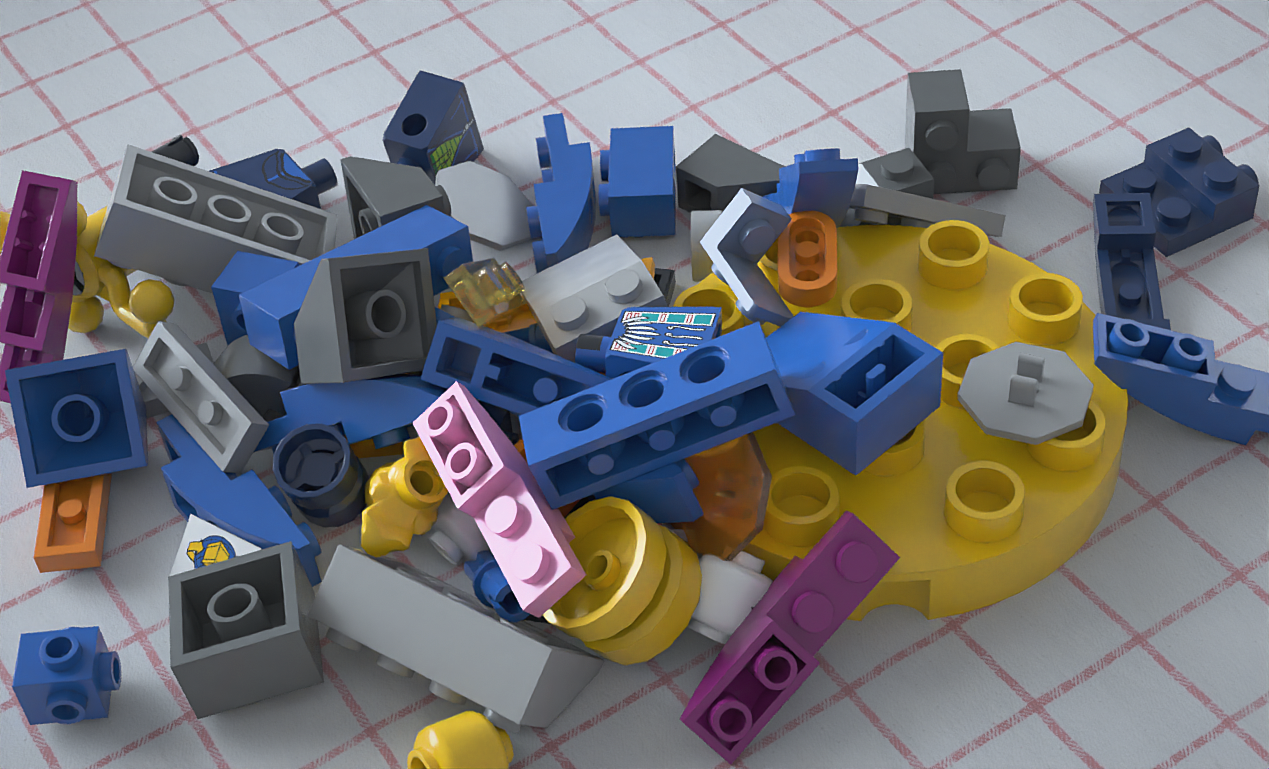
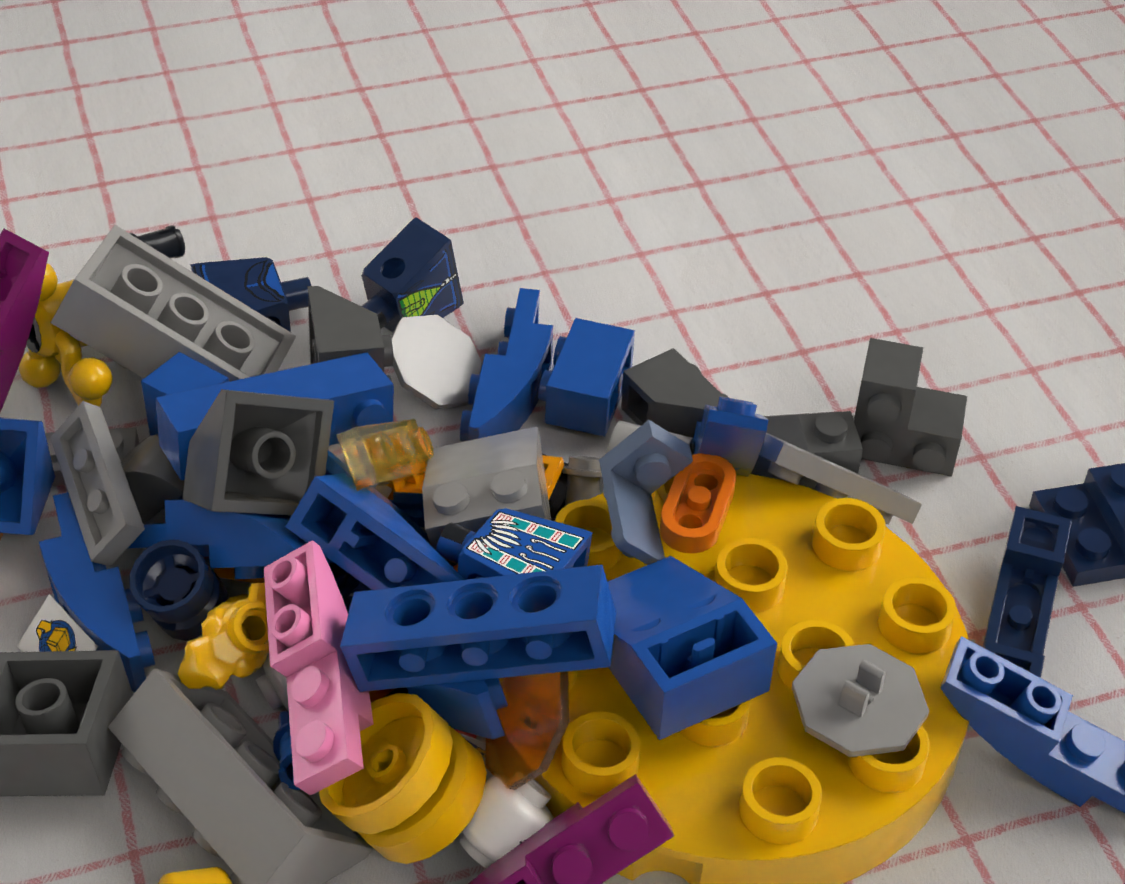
camera: 10 degrees right, 0 degrees up
none -> light grey pin [562,456,602,506]

